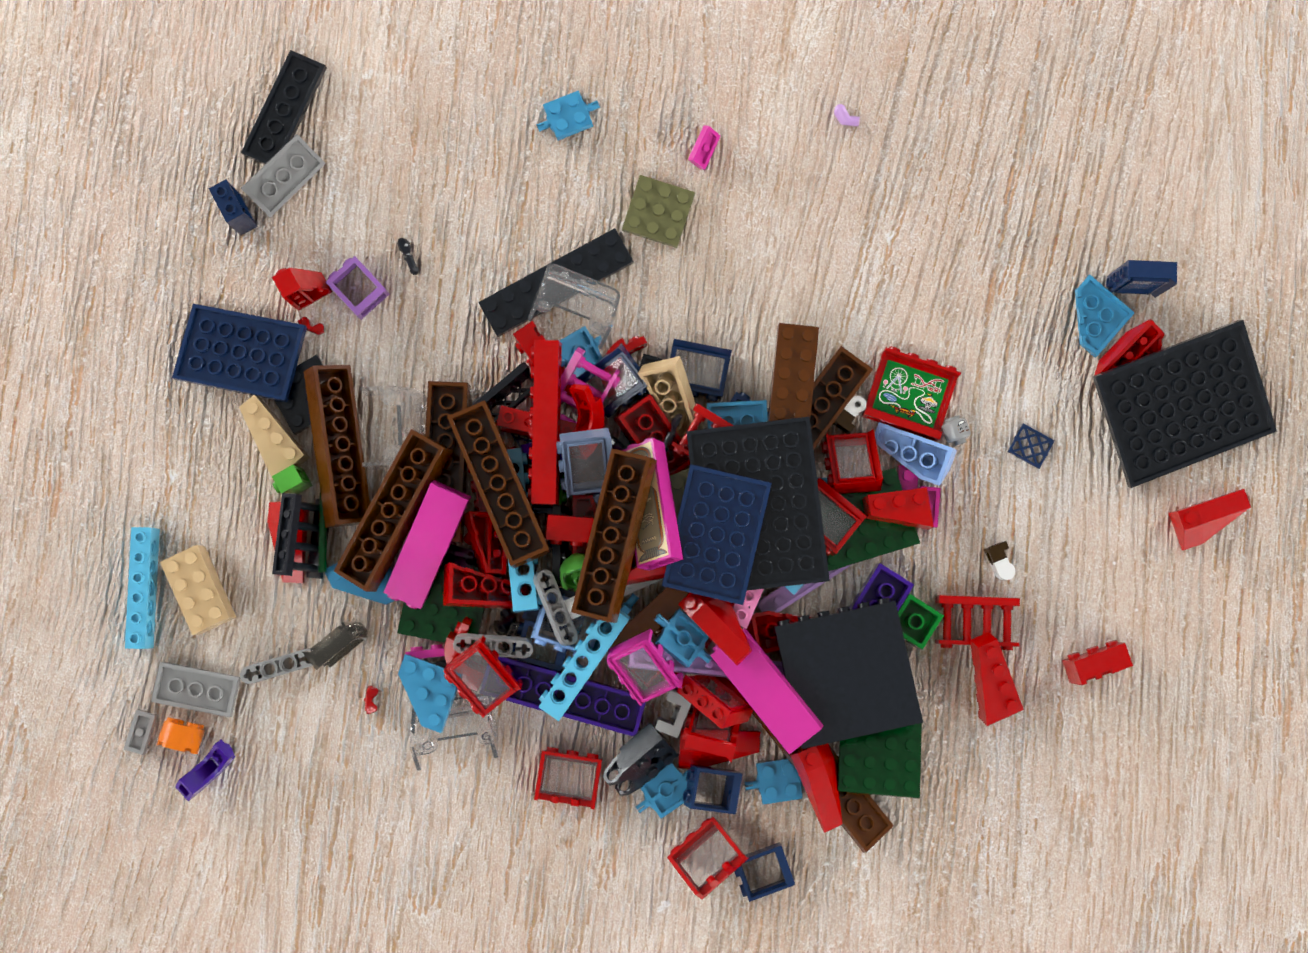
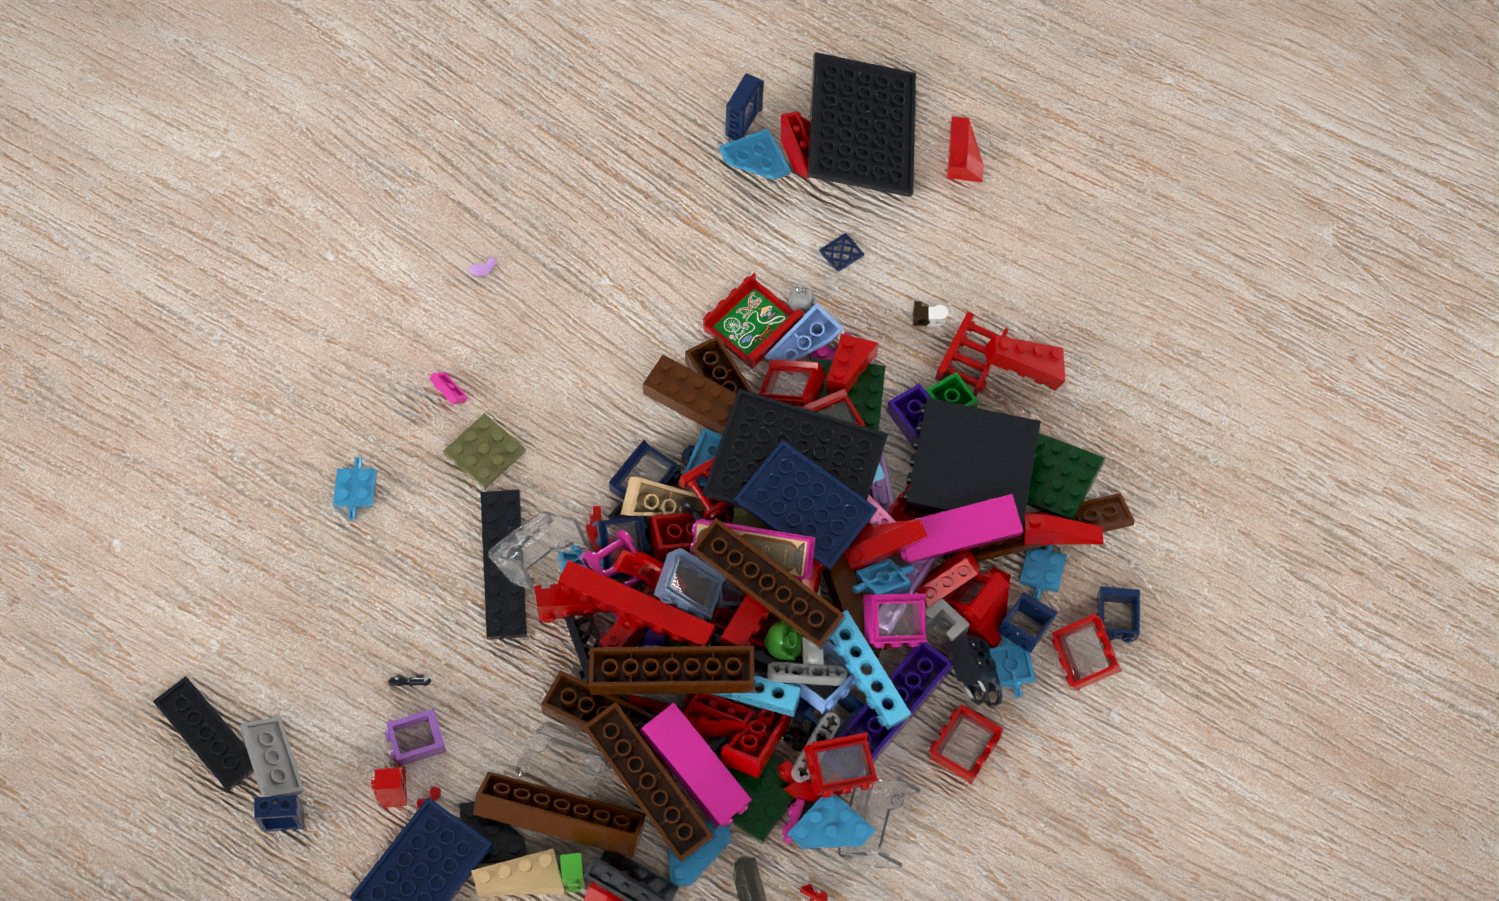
camera: 70 degrees left, 20 degrees down
dark green bar [318,493,327,573] -> none
leg [833,396,866,434] -> none
red wedge [1062,640,1133,685] -> none

